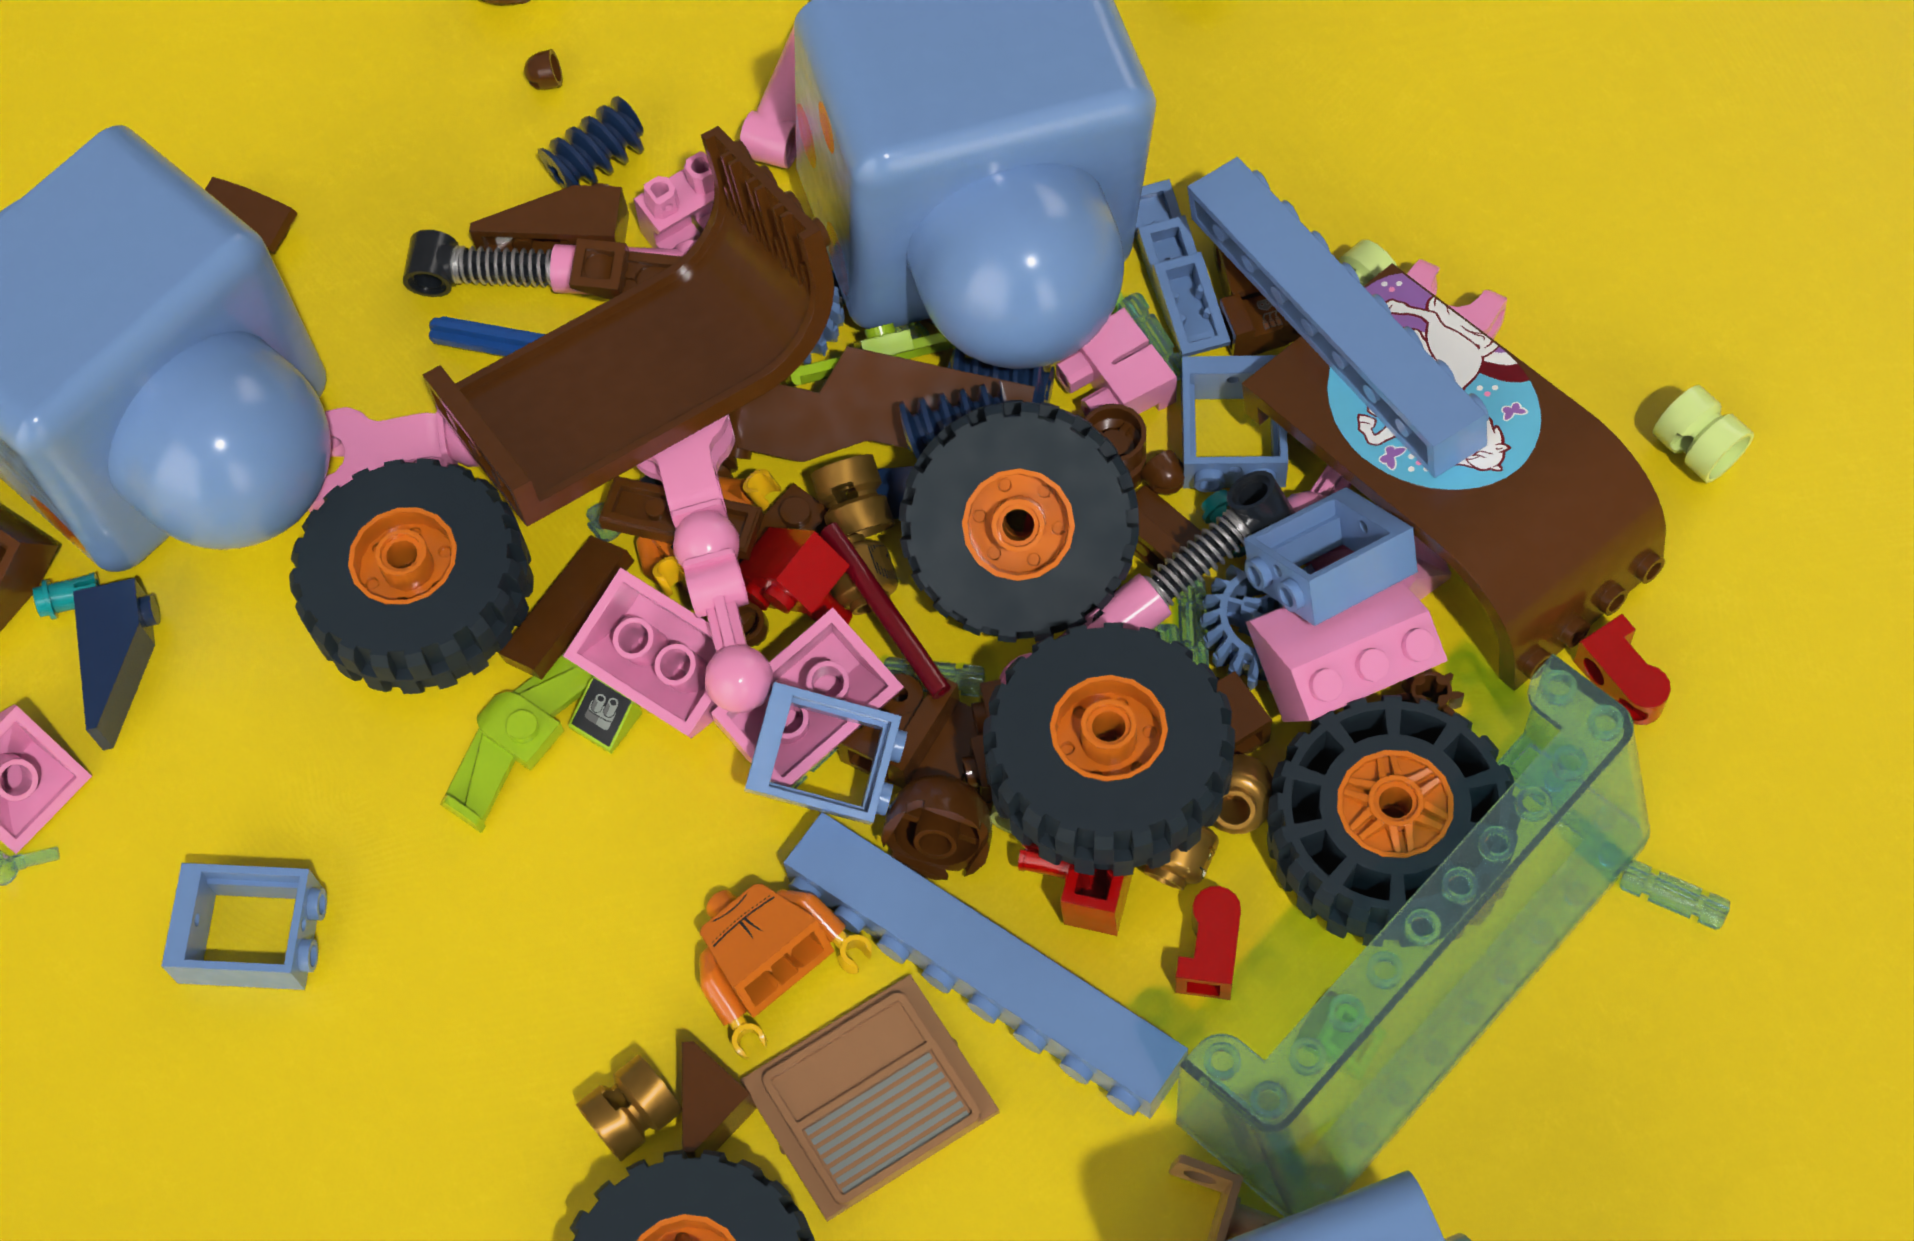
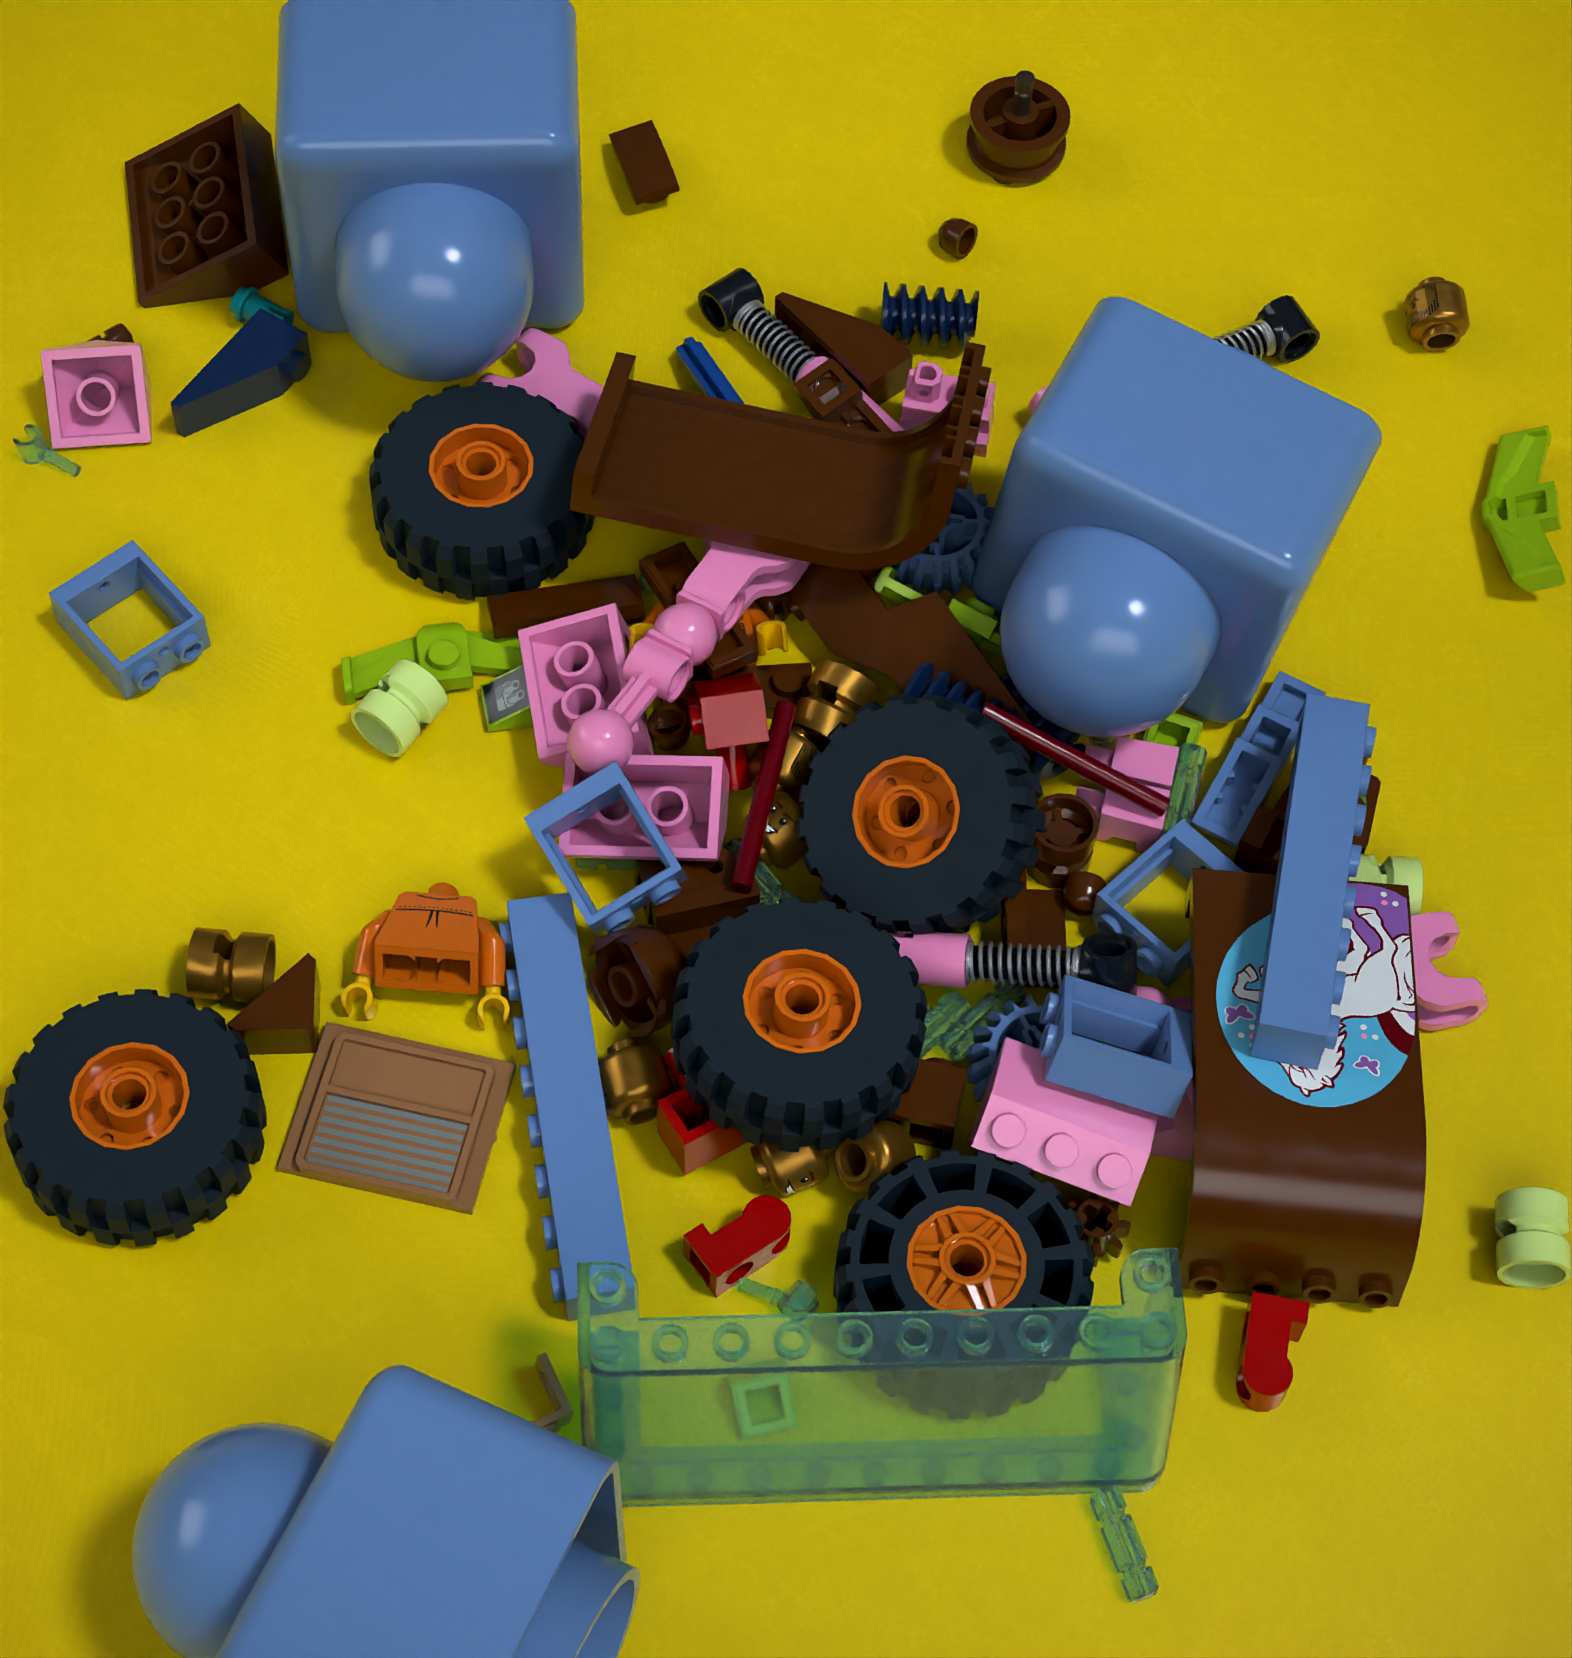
camera: 35 degrees right, 5 degrees down
none -> yellowish green wheel [350,659,448,757]
none -> pearl gold head [598,1039,674,1125]
none -> clear light blue hand [737,1277,819,1324]
none -> pearl gold head [742,792,809,869]
none -> dark red piece [979,701,1170,817]

